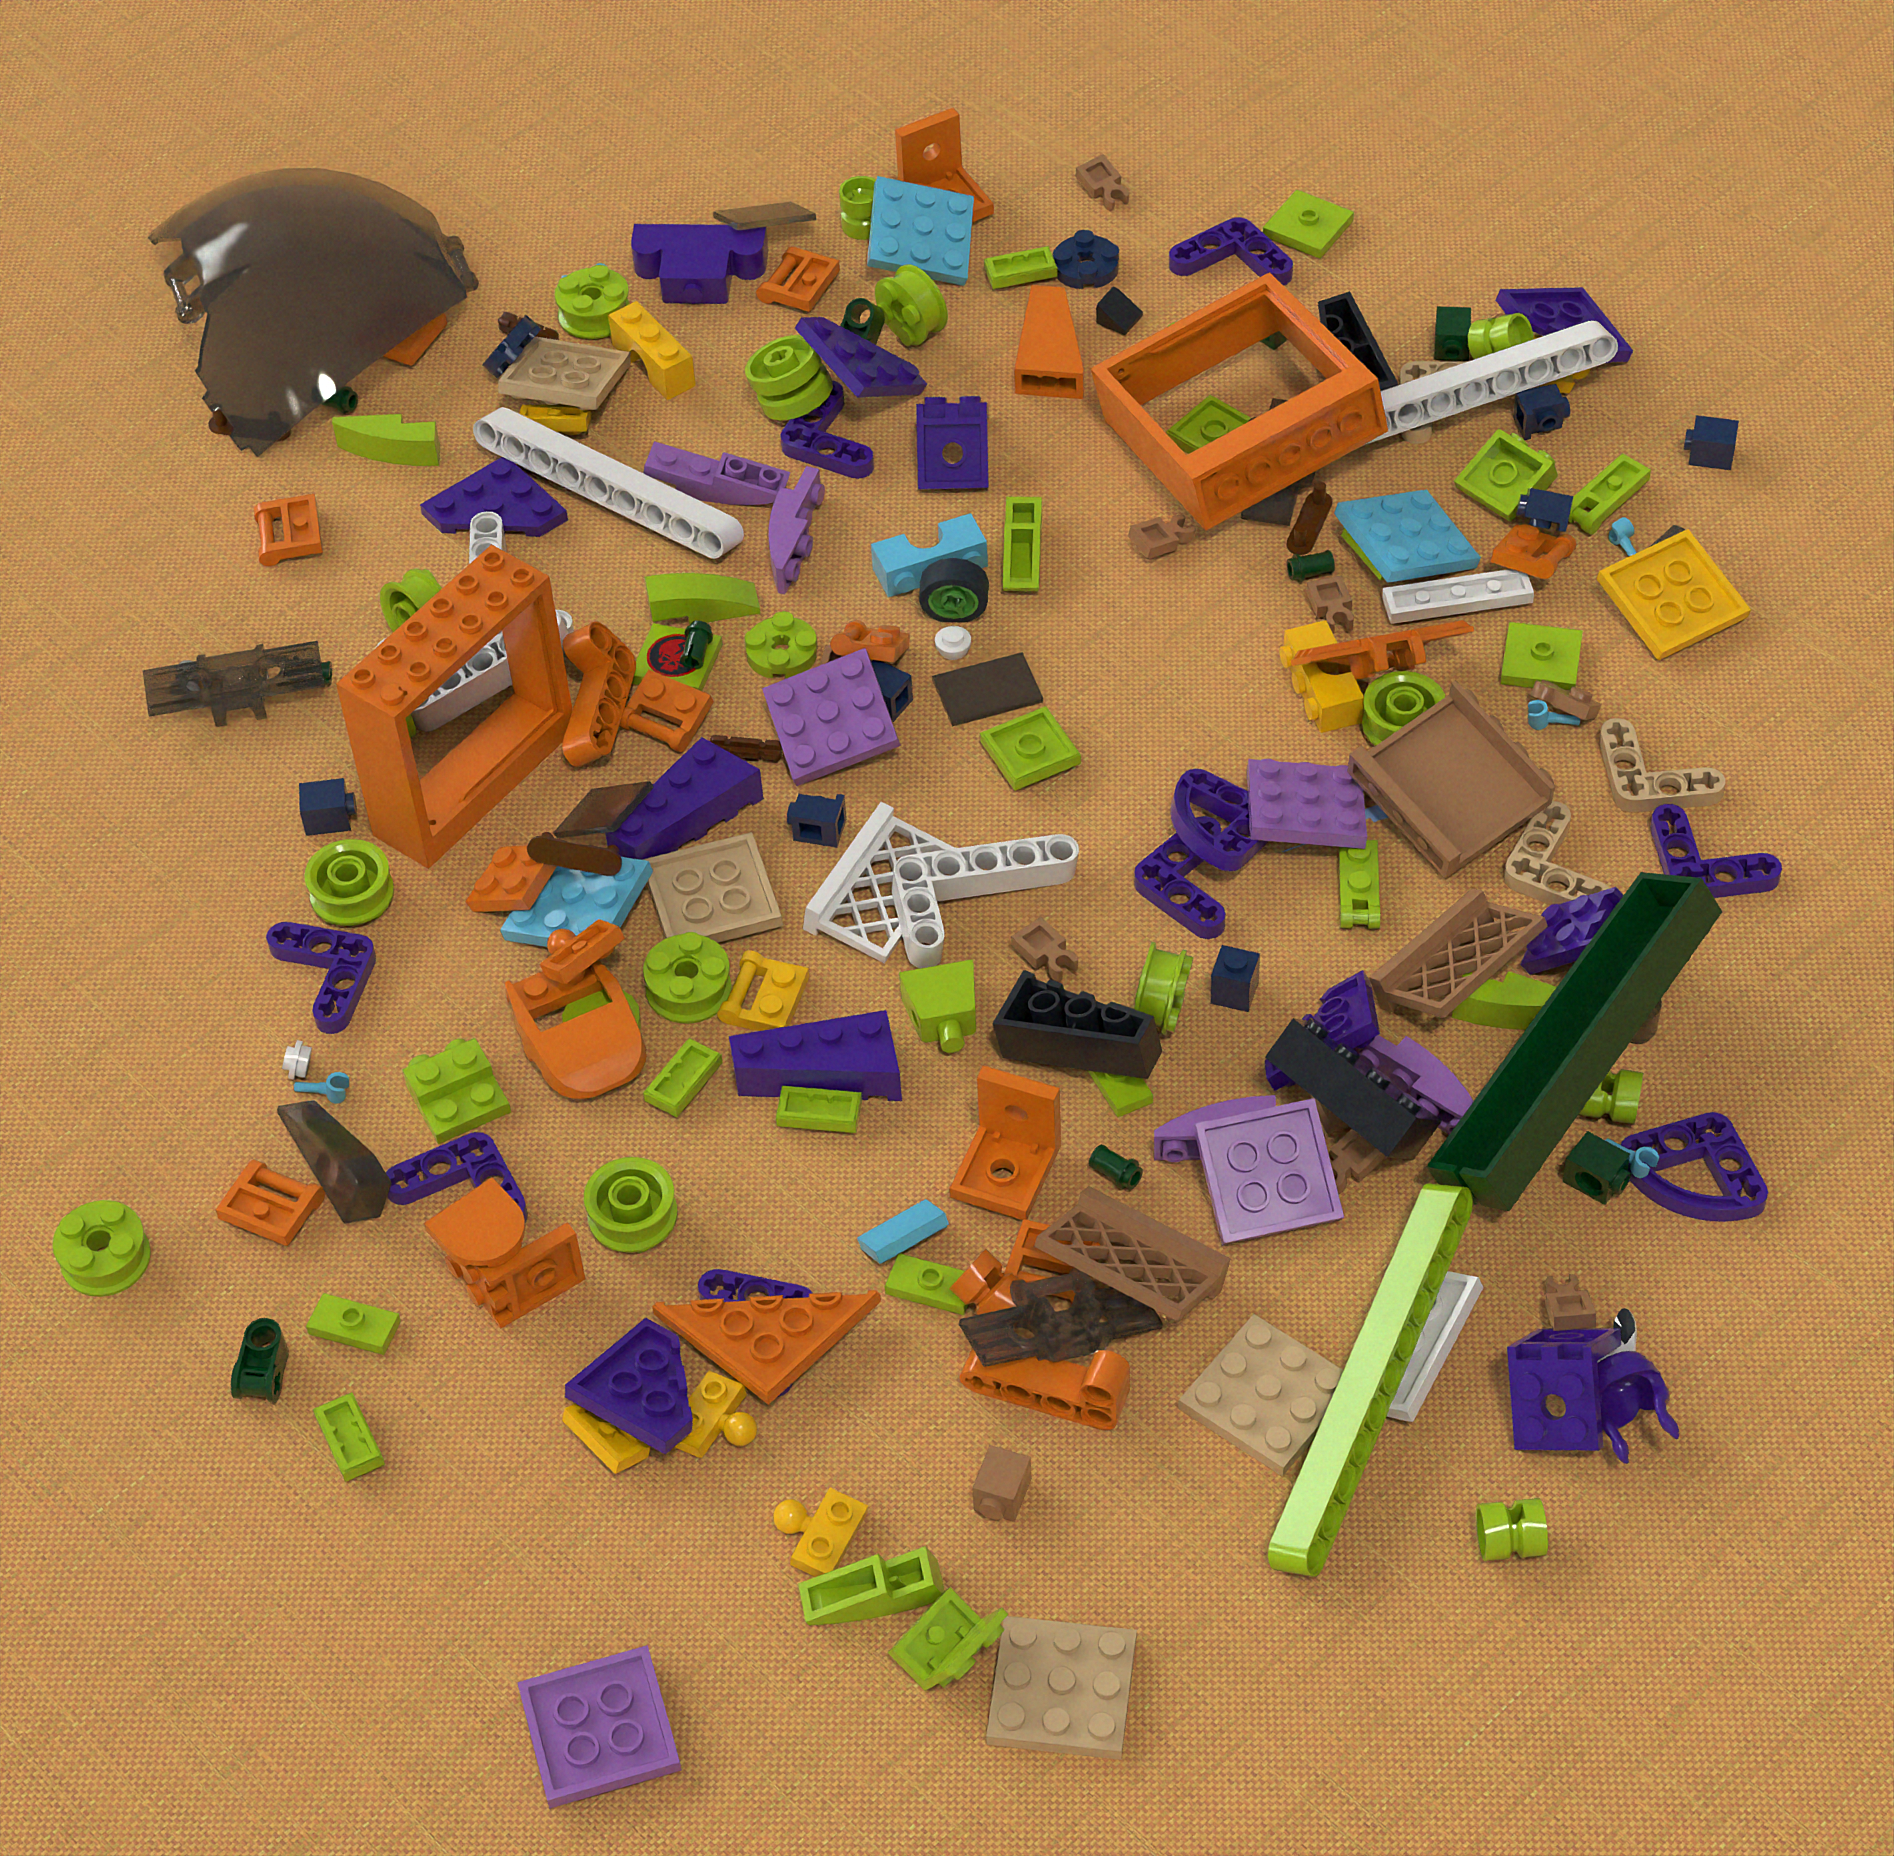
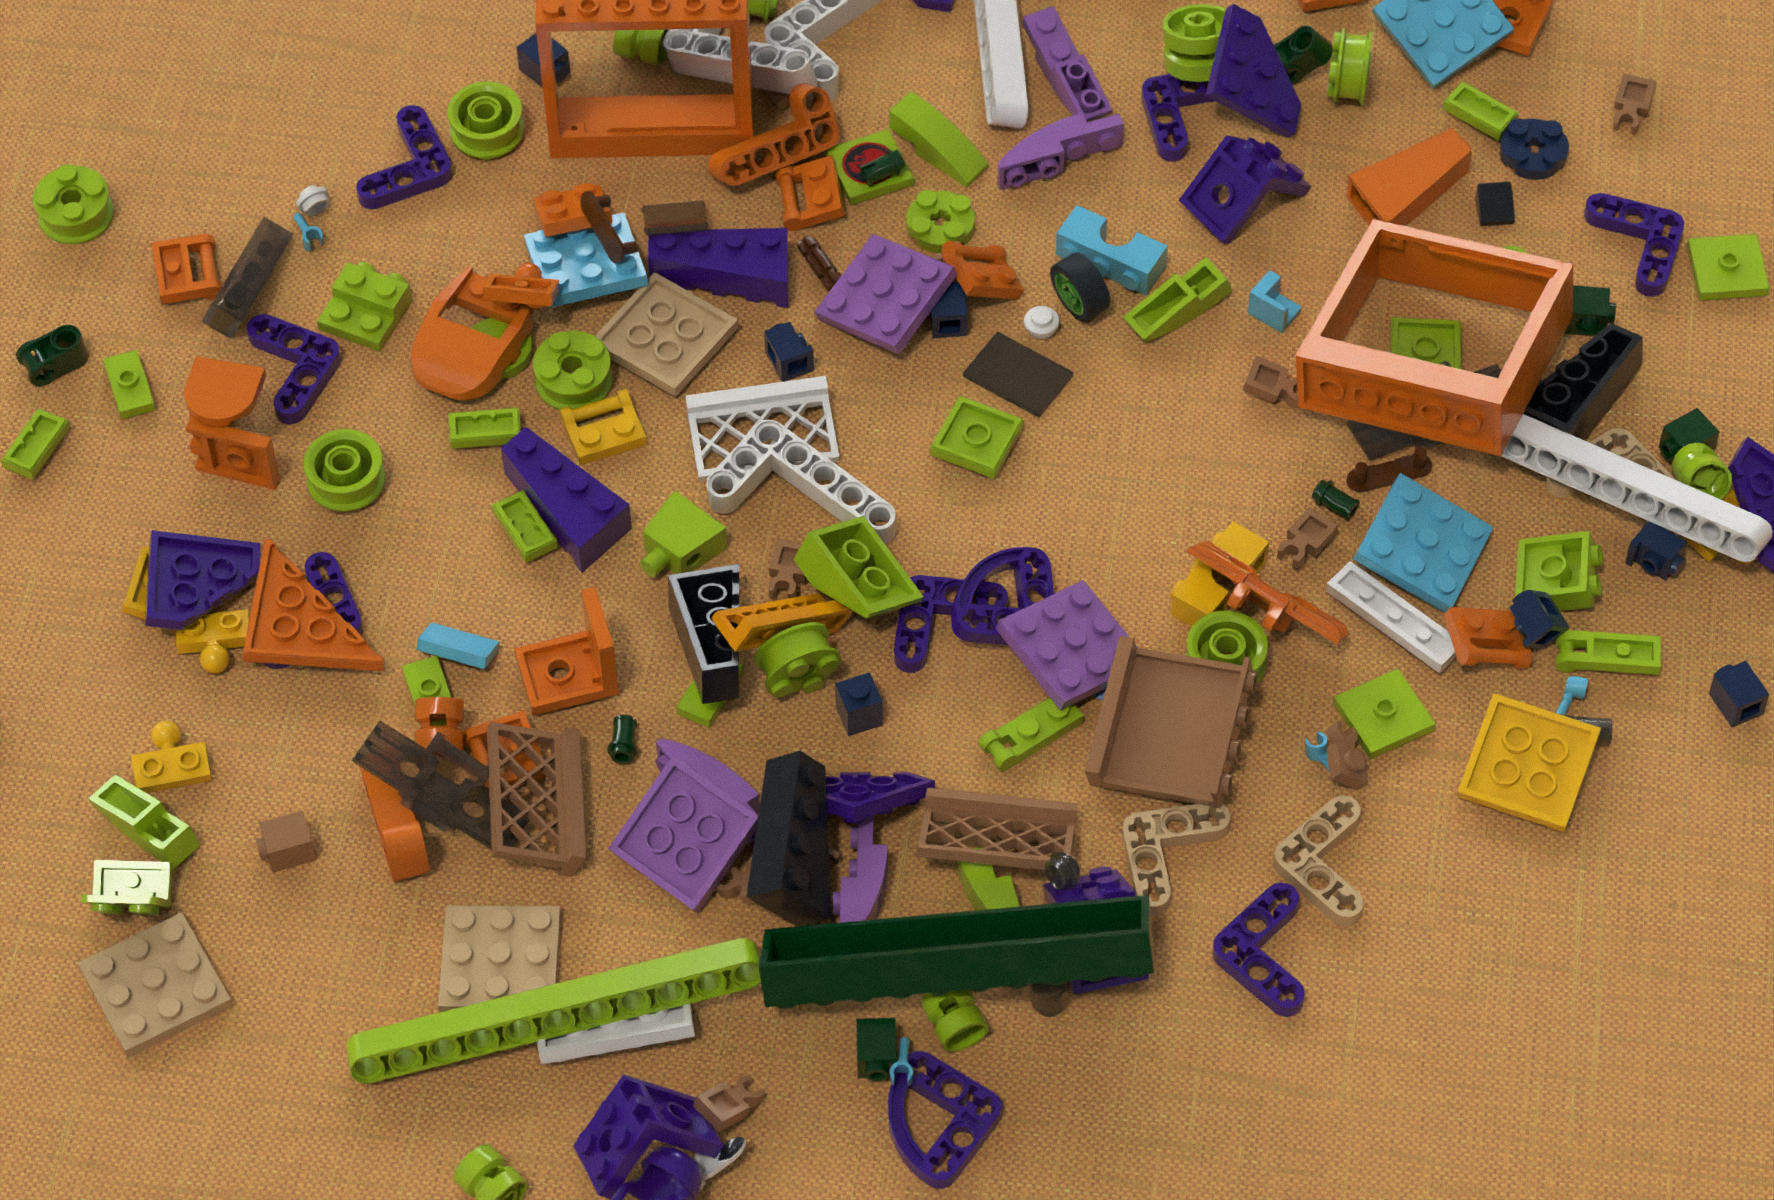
camera: 50 degrees right, 5 degrees up
none -> light orange fence [711,593,853,652]
none -> lime slope [793,516,924,619]
none -> clear smoke plate [1045,852,1080,890]
none -> medium azure panel [1248,270,1301,333]

